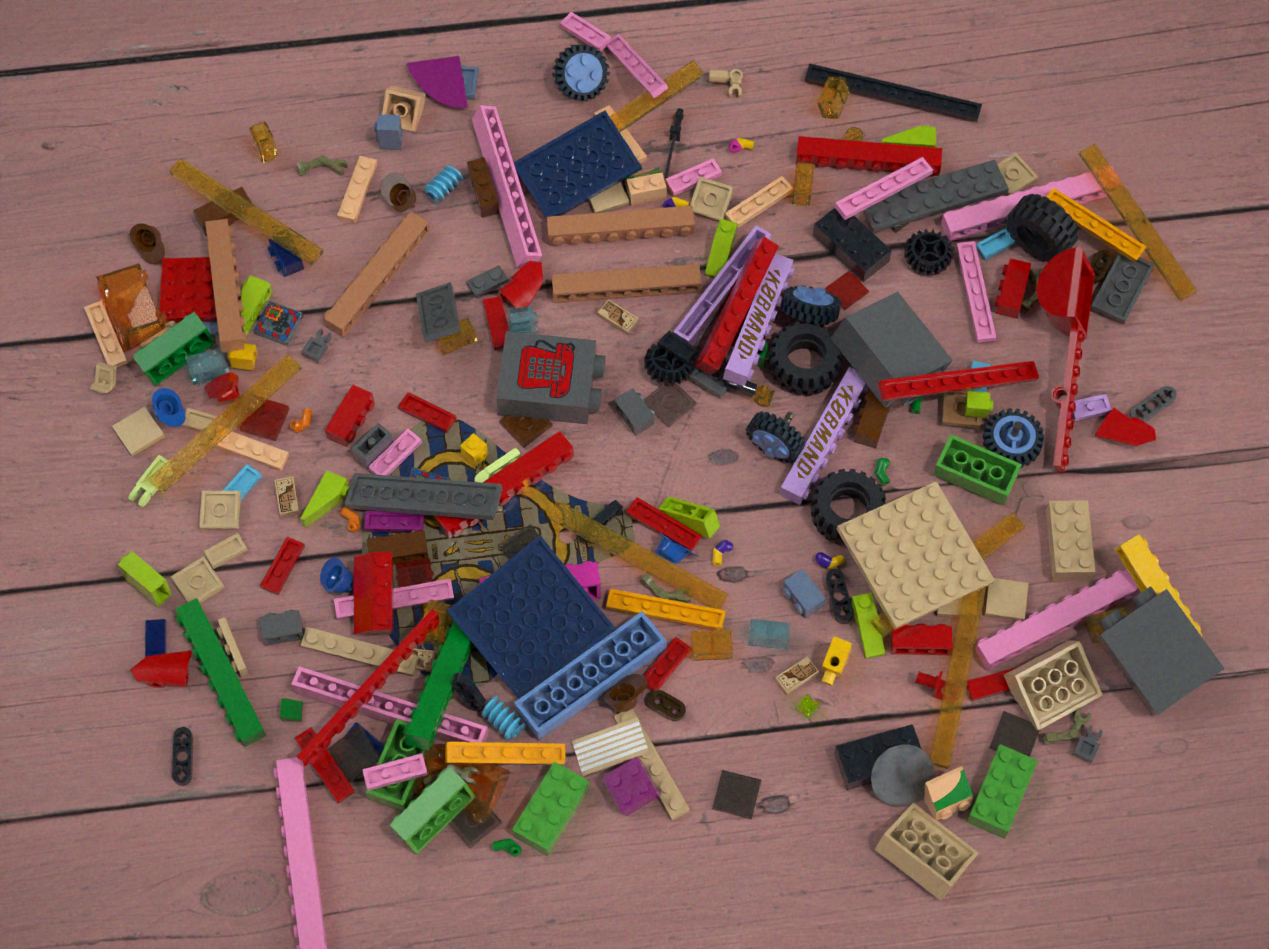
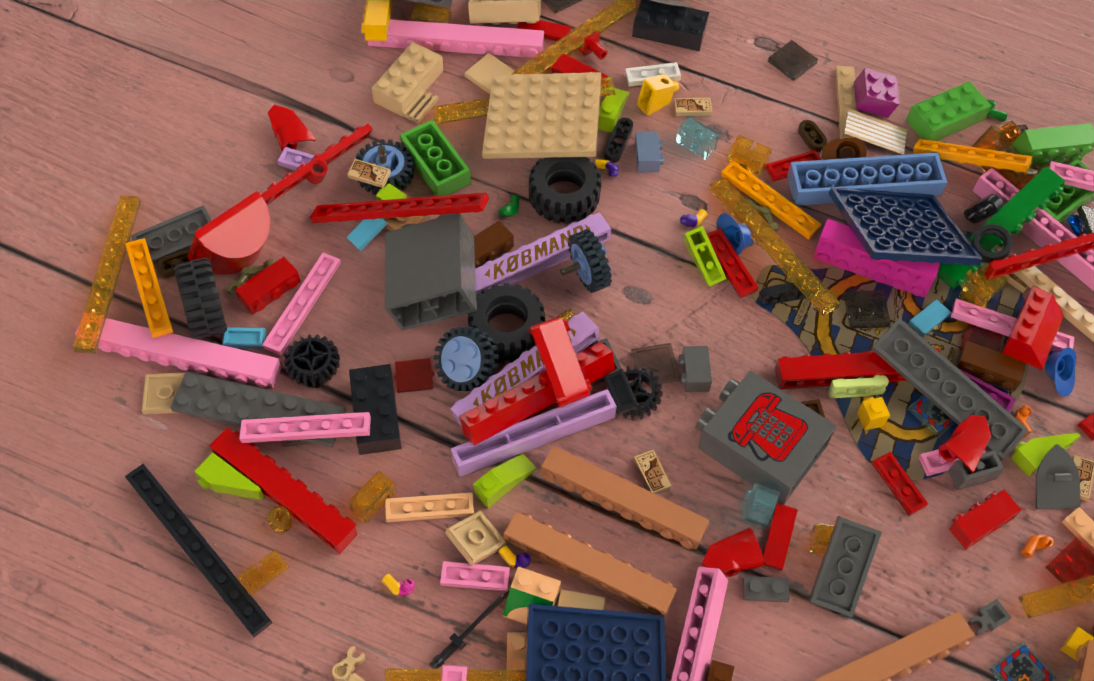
camera: 150 degrees left, 5 degrees down
medium azure piece [482,696,526,740] -> none
clear neon green wheel [796,694,821,719] -> none
dark grey beam [1129,386,1177,422] -> none
none -> tile [347,159,391,188]
none -> tan tile [403,89,439,124]
none -> windscreen [527,316,592,408]
none -> white plate [625,62,681,87]
none -> medium azure tile [908,299,951,337]
none -> red panel [938,415,991,473]
none -> black tyre [972,224,1013,264]
none -> dark grey shield [1036,444,1080,509]

